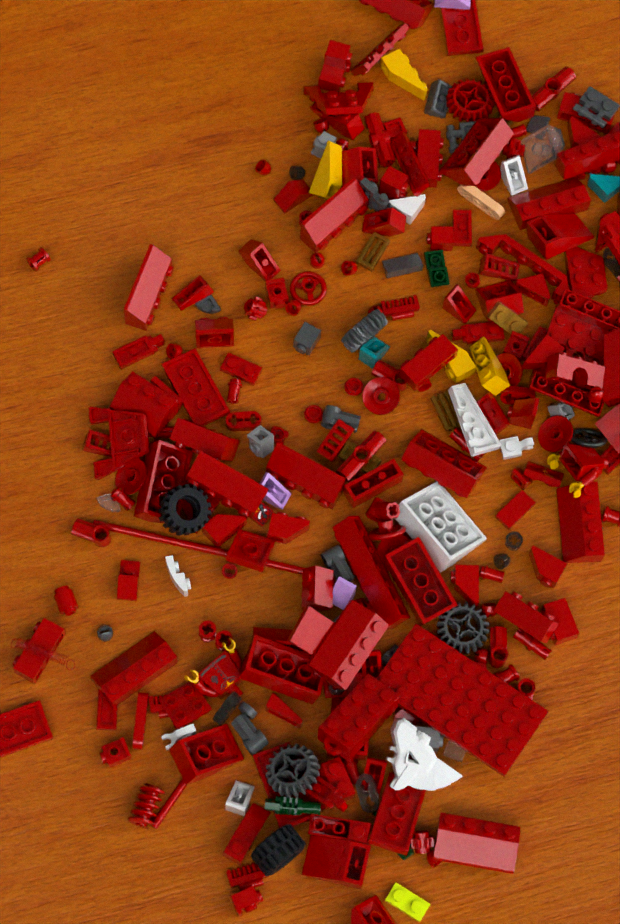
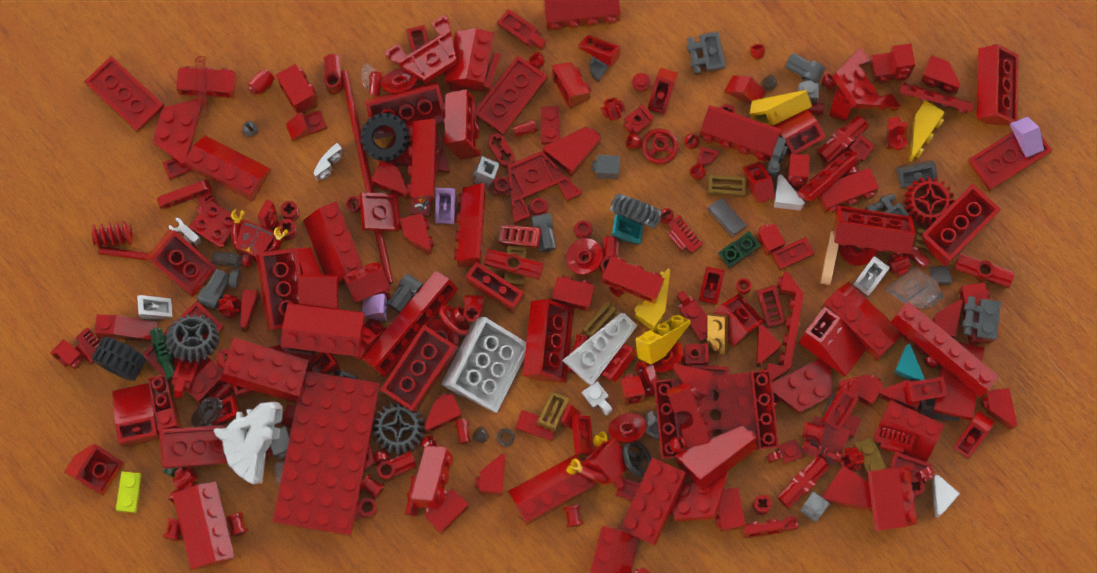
camera: 70 degrees right, 5 degrees up
red brick [99,737,132,768] -> none
none -> red wing [152,99,204,166]
none -> red bush [163,518,181,542]
none -> red gear [218,294,242,318]
none -> red bush [226,513,248,537]
none -> red hinge [257,199,279,230]
none -> red brick [276,64,318,115]
none -> red slope [303,201,364,286]
none -> red wing [507,151,582,224]
none -> pearl gold tile [536,391,570,433]
none -> red slope [543,126,601,177]
none -> red brick [552,276,595,312]
none -> red plate [632,73,651,91]
none -> dark grey plate [686,32,726,74]
none -> red tile [697,147,719,166]
none -> dark grey piece [785,53,825,83]
none -> red hips [886,117,907,150]
none -> red slope [921,55,961,94]

